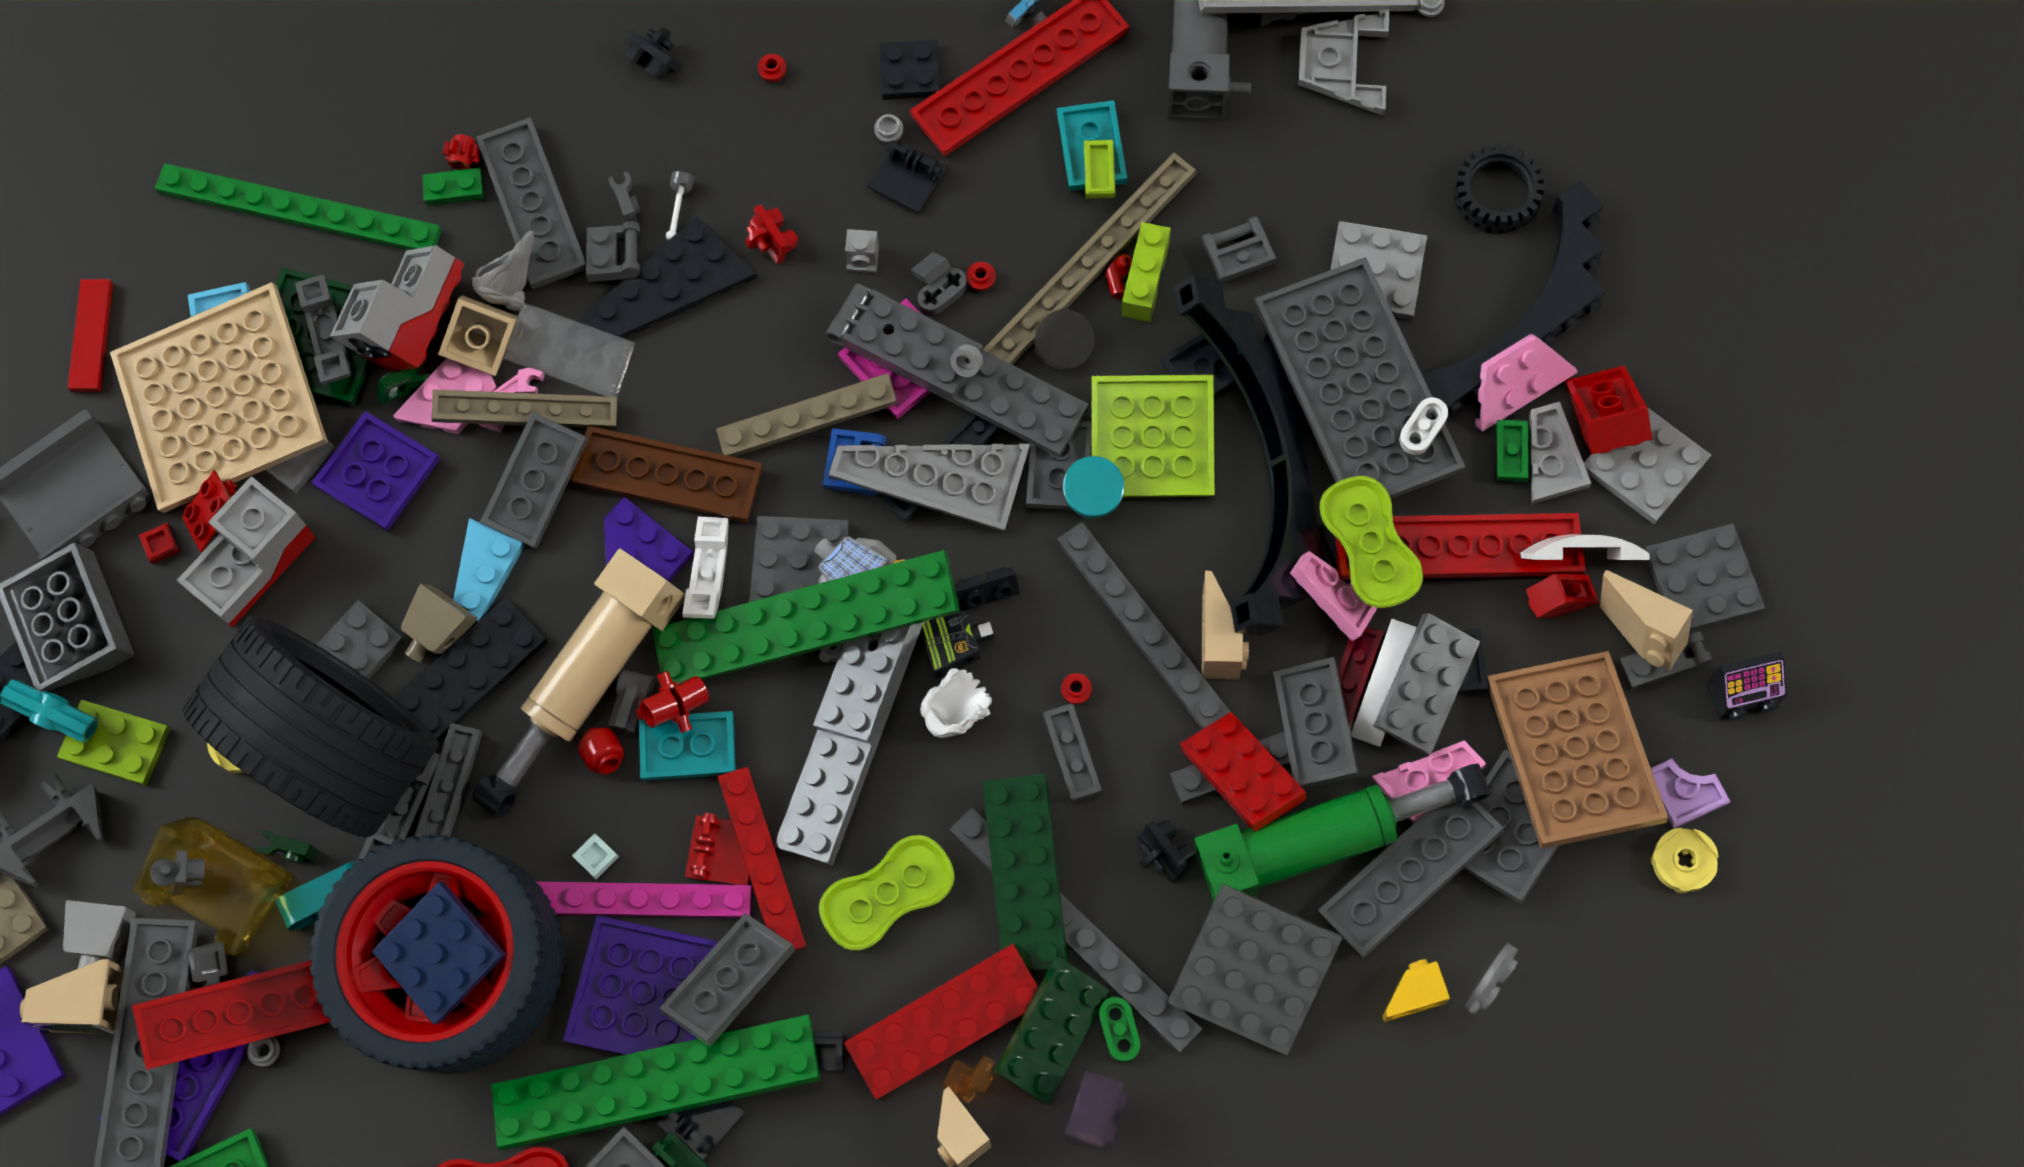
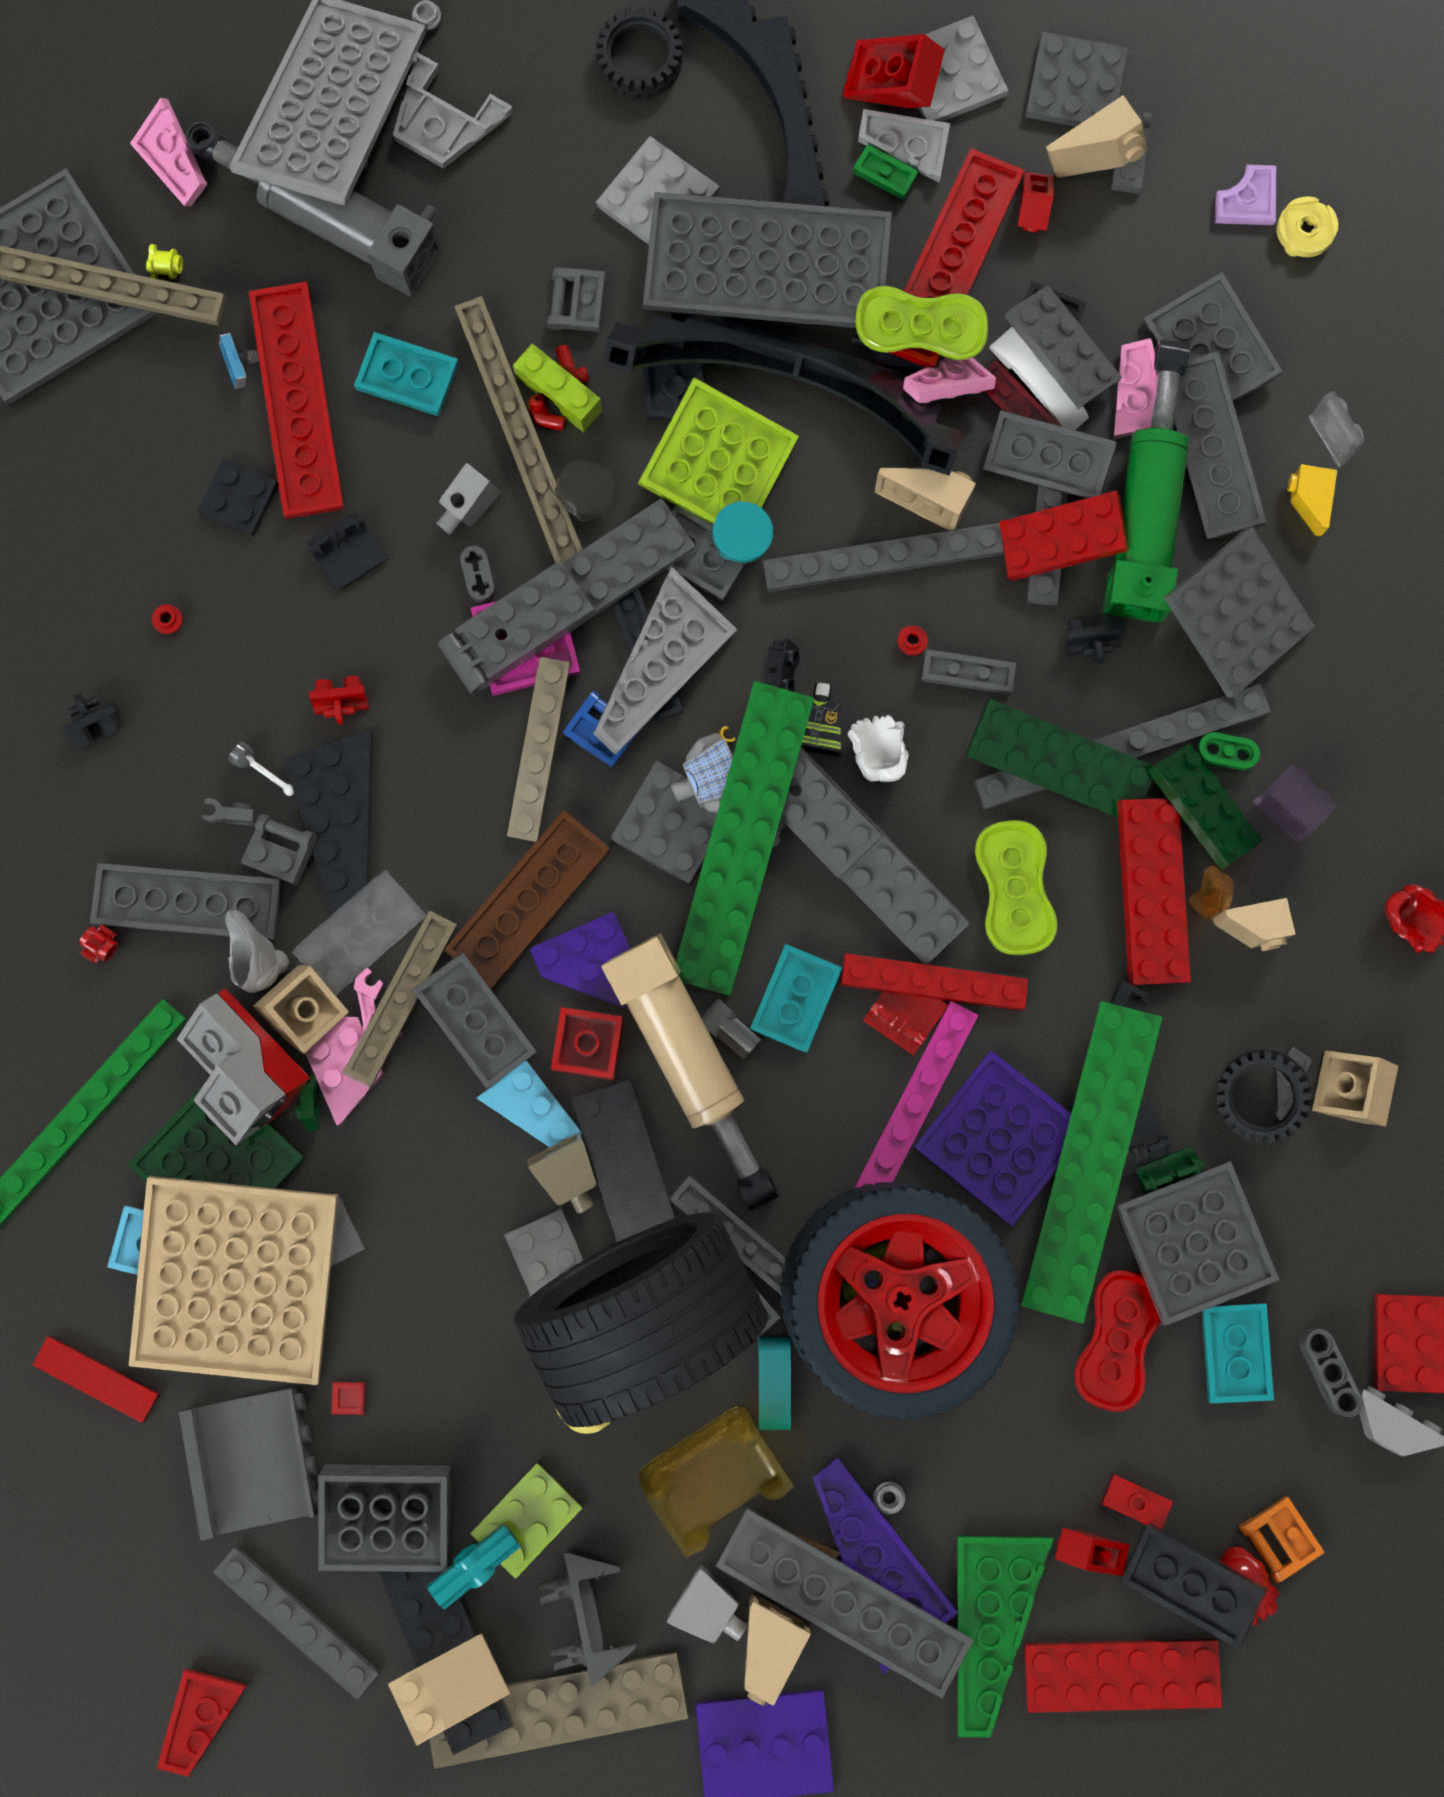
camera: 65 degrees left, 10 degrees up
red plate [132,960,331,1070] -> none
dark grey hips [150,851,205,895] -> none
light grey piece [177,477,316,628] -> none
red hinge [182,470,237,553] -> none
dark grey plate [187,942,228,988] -> none
dark green plate [255,830,318,864] -> none
dark grey slope [295,274,351,385] -> none
dark purple plate [312,411,440,532] -> none
dark blue plate [372,882,506,1025] -> none
green plate [422,168,484,206] -> none
light aqua plate [572,833,618,879] -> none
red head [577,727,624,775] -> none
red pin [635,670,709,733] -> none
dark grey plate [660,913,795,1047] -> none
white slope [682,517,729,619] -> none
light grey brick [845,229,879,273] -> none
light grey plate [874,114,903,143] -> none
dark grey tile [911,252,951,285] -> none
light grey tile [950,344,983,377] -> none
red plate [966,262,996,291] -> none
lime tile [1084,140,1115,199] -> none
white plate [1399,397,1448,455] -> none
bright pink wing [1475,334,1578,431] -> none
medium nougat plate [1487,651,1668,849] -> none
white slope [1521,534,1650,560] -> none
black slope [1707,651,1787,720] -> none
none -> light grey torso [436,463,502,535]
none -> red brick [551,1007,624,1081]
none -> red arm [555,345,589,383]

